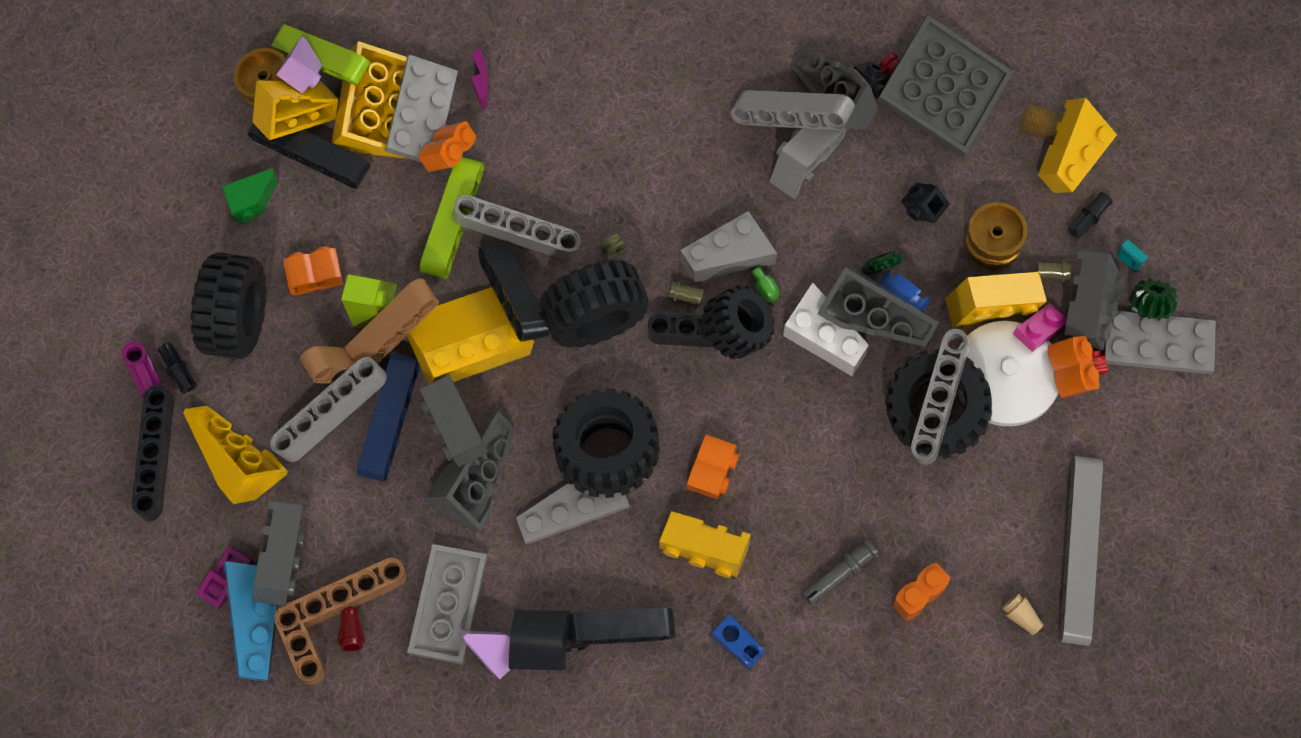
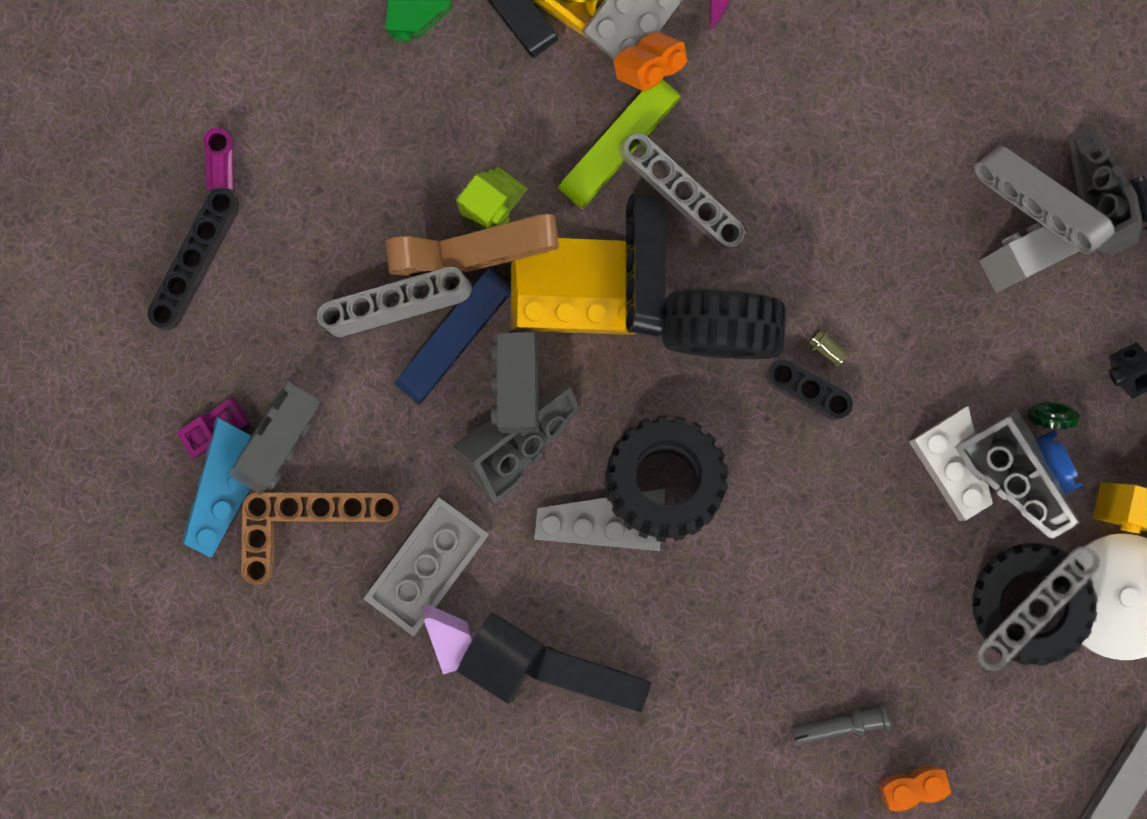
camera: 20 degrees right, 15 degrees up
black axle [158,342,197,394] -> none
yellow wedge [183,406,288,504] -> none
black tyre [190,252,266,359] -> none
orange brick [283,246,344,295] -> none
dark red cone [337,608,365,652] -> none
olive bush [600,234,627,259] -> none
yellow wedge [659,511,751,578] -> none
light grey wedge [680,211,777,282] -> none
orange brick [687,434,740,500] -> none
black tyre [702,285,775,359] -> none
blue leg [710,614,765,670] -> none
bright green cylinder [751,267,780,303] -> none

